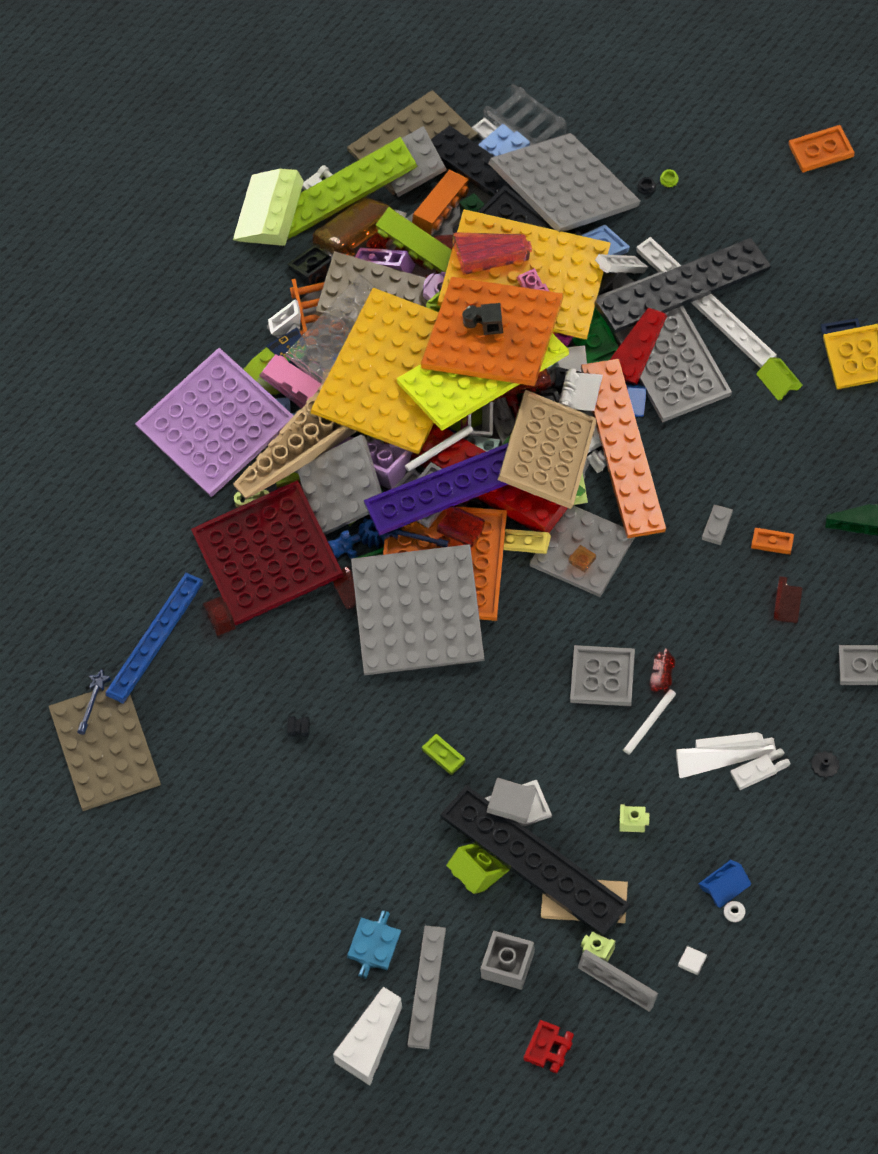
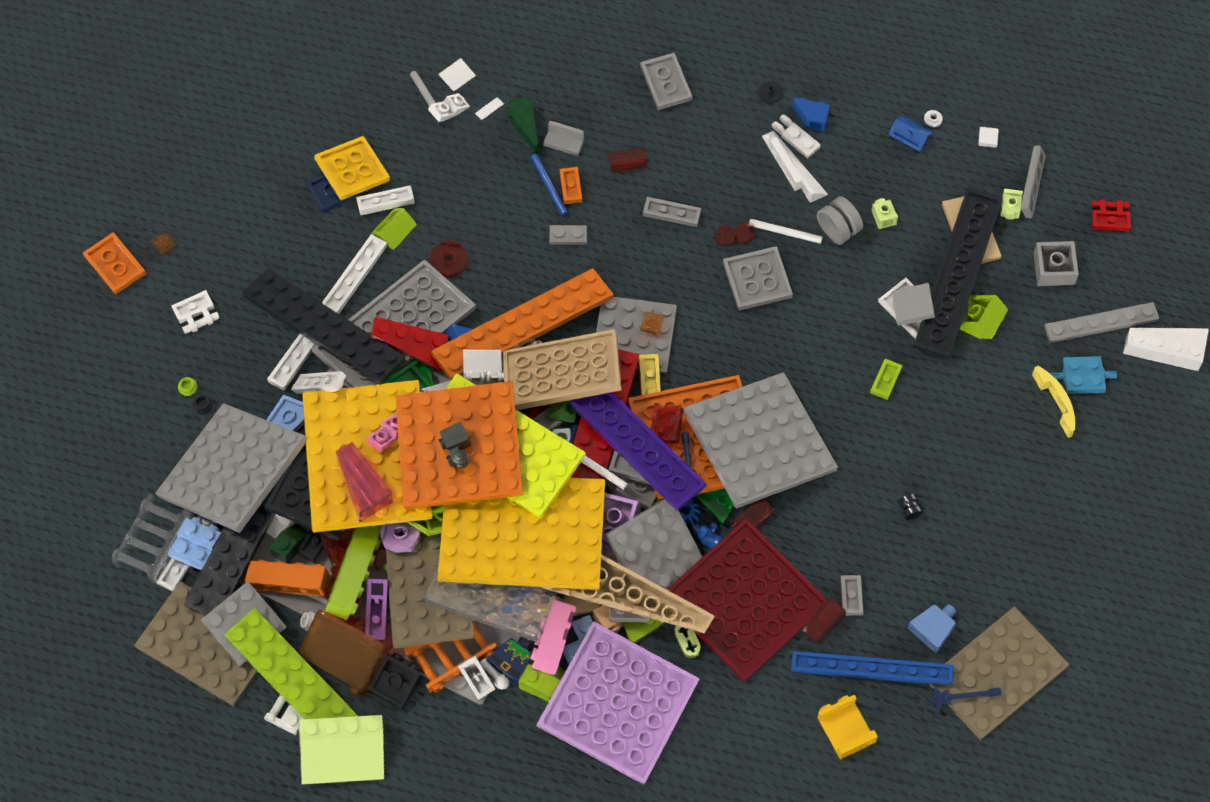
camera: 115 degrees left, 5 degrees up
none -> clear orange plate [151,231,177,257]
none -> white plate [172,290,220,334]
none -> white plate [356,186,415,215]
none -> clear red plate [430,240,468,277]
none -> blue bar [531,154,568,216]
none -> light grey panel [544,121,584,156]
none -> light grey plate [643,197,701,227]
none -> blue slope [793,97,830,132]
none -> light grey wheel [817,196,863,245]
none -> yellow panel [817,695,878,760]
none -> light grey plate [840,575,863,616]
none -> medium blue torso [908,604,957,653]
none -> light yellow slope [1032,366,1075,438]

